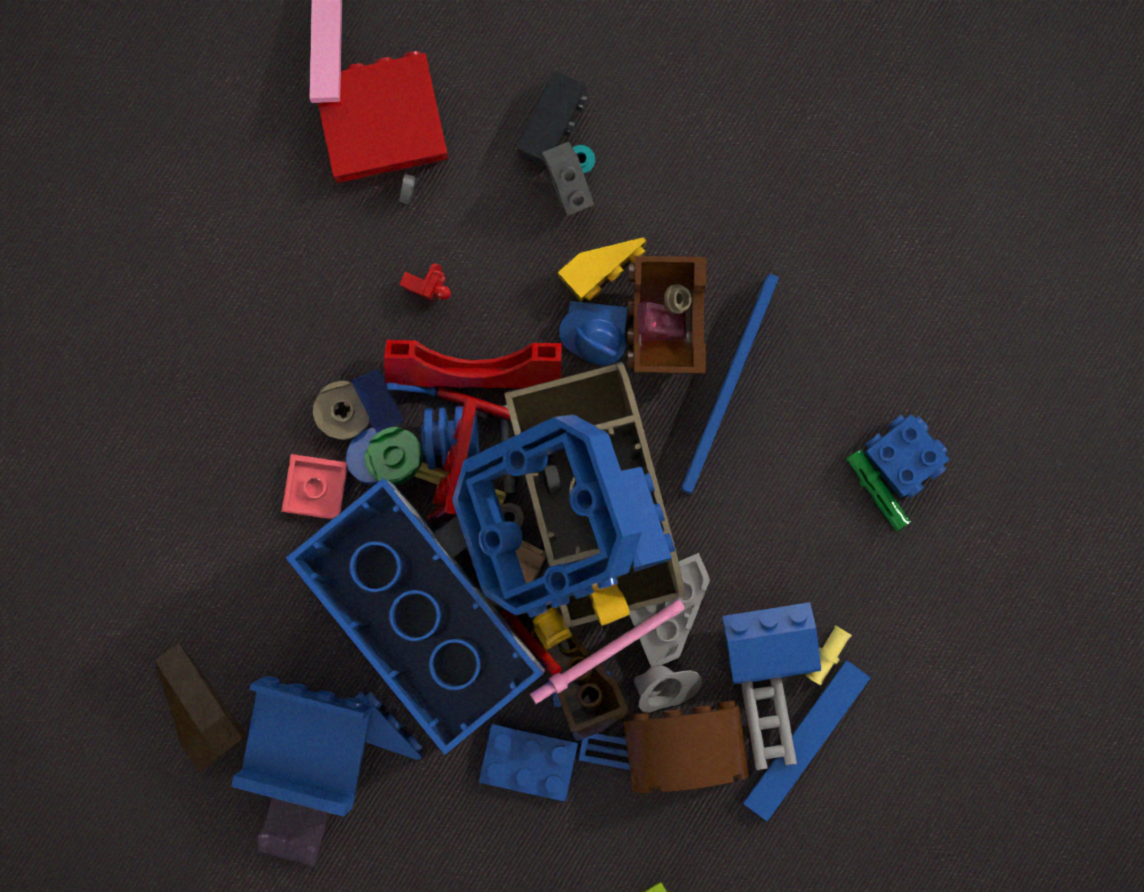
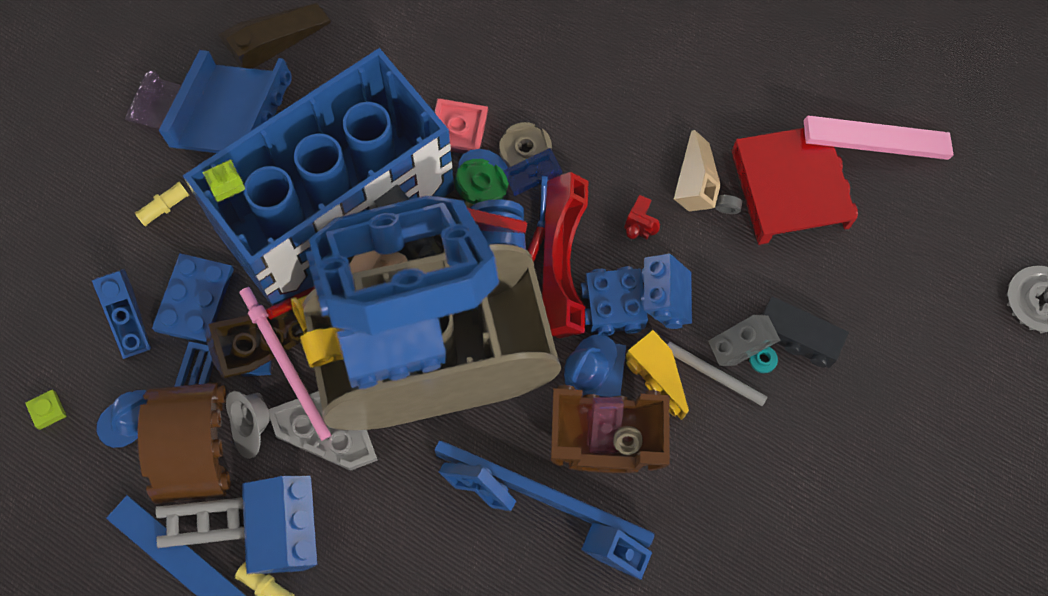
camera: 85 degrees right, 15 degrees down
none -> blue slope [92,269,151,359]
none -> blue piece [97,390,148,448]
none -> light yellow pin [135,182,189,227]
none -> lime tile [203,160,245,202]
none -> blue plate [439,462,516,511]
none -> blue brick [580,266,648,336]
none -> blue slope [581,523,652,579]
none -> blue brick [641,254,692,329]
none -> light grey bar [668,341,767,406]
none -> tan slope [674,130,720,211]

